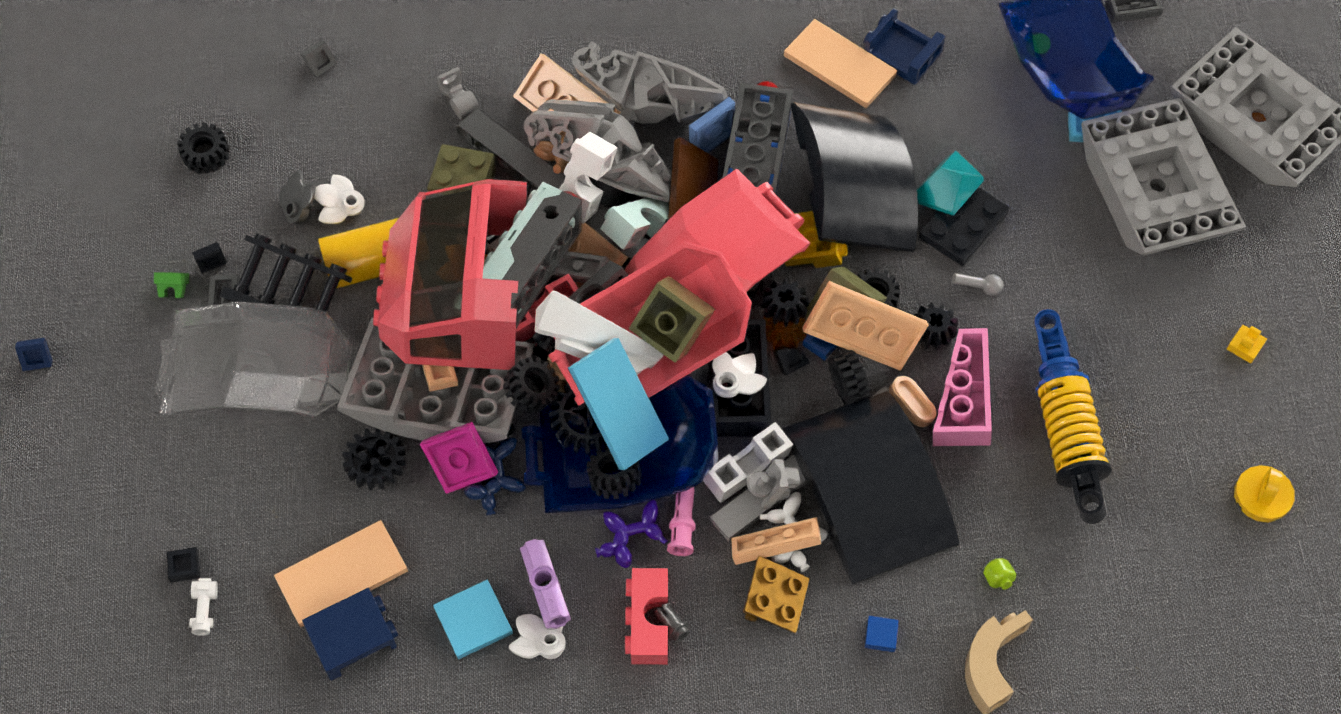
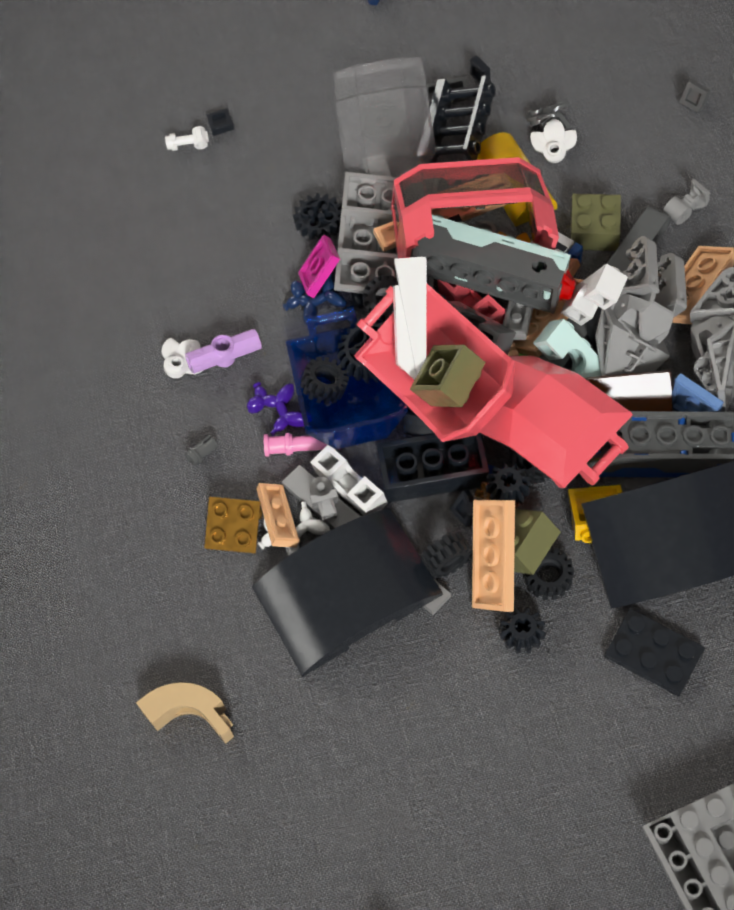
camera: 90 degrees right, 0 degrees up
bright green tile [154,272,189,298] -> none
black tyre [177,122,230,174] -> none
light nougat tile [274,520,408,628] -> none
dark blue panel [302,587,399,681] -> none
medium azure tile [433,579,513,660] -> none
medium azure tile [568,338,669,470] -> none
coral arch [625,568,668,665] -> none
white plate [712,352,767,398] -> none
blue tile [865,616,899,652] -> none
light nougat tile [889,376,937,427] -> none
teal slope [917,151,984,216] -> none
bright pink wedge [933,328,992,446] -> none
light grey bar [952,273,1004,296] -> none
lime piece [983,558,1016,590] -> none
piece [1034,309,1112,524] -> none

